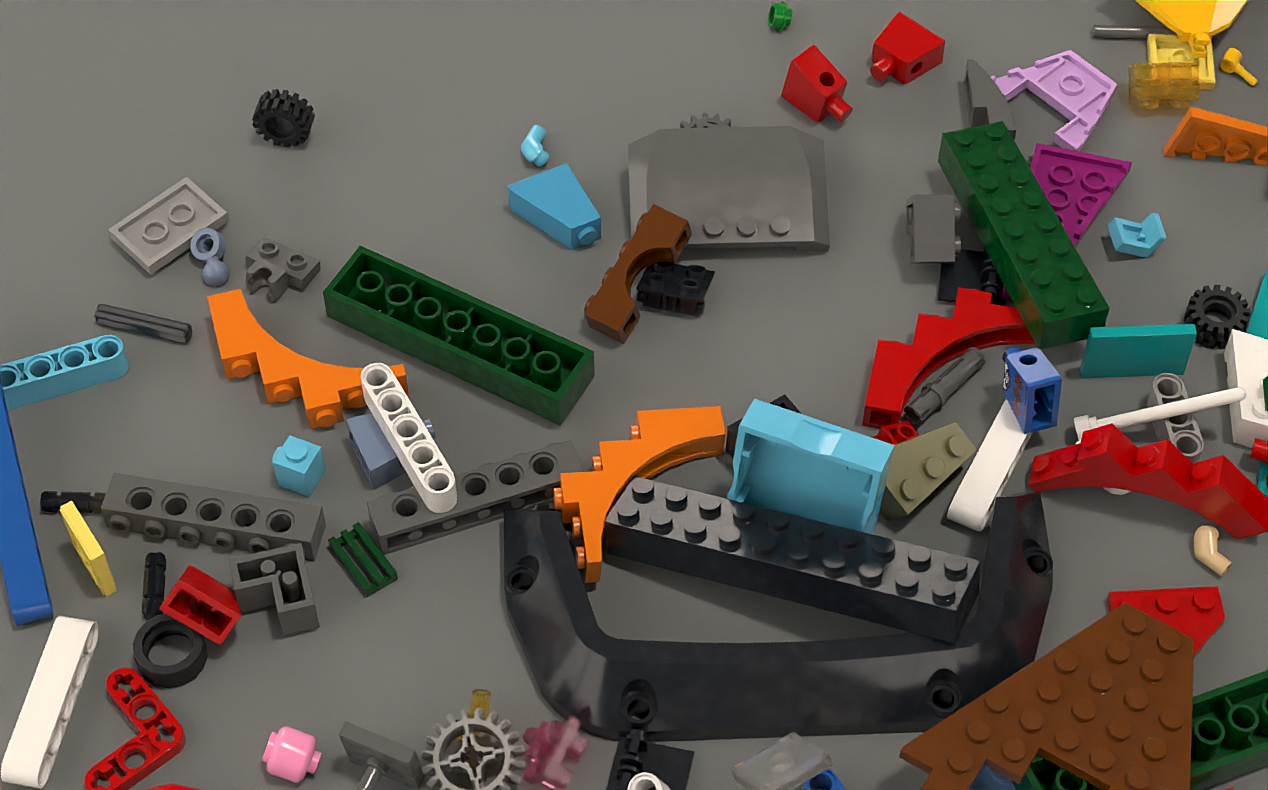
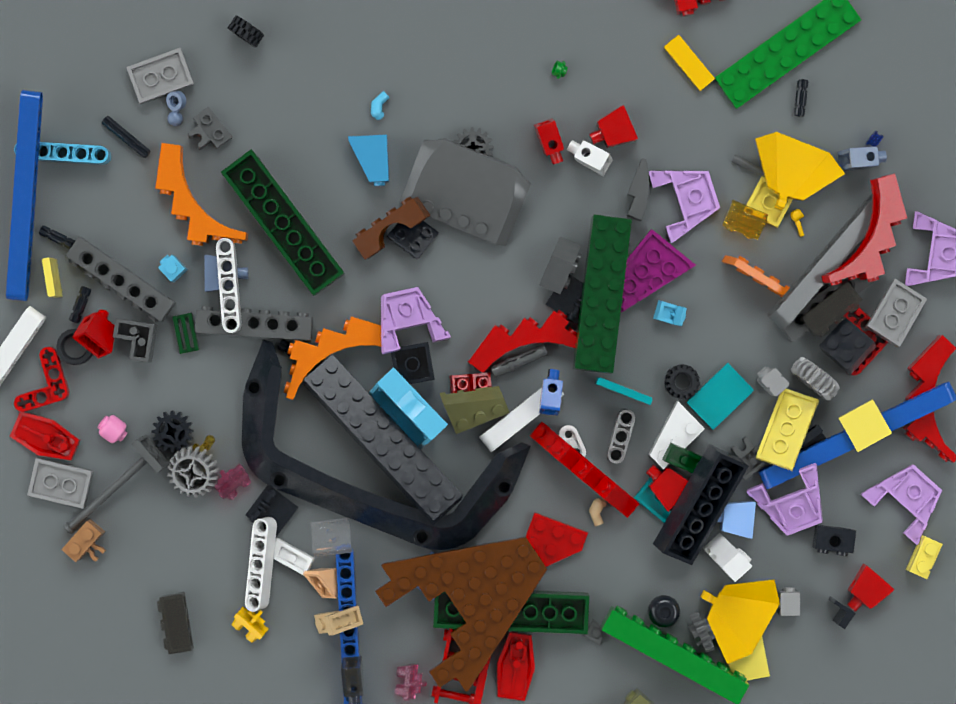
camera: 20 degrees right, 35 degrees up
white piece [1074,387,1246,440] -> none
none -> black gear [151,410,194,452]
none -> lavender wing [381,287,451,354]
none -> white torso [567,140,613,177]

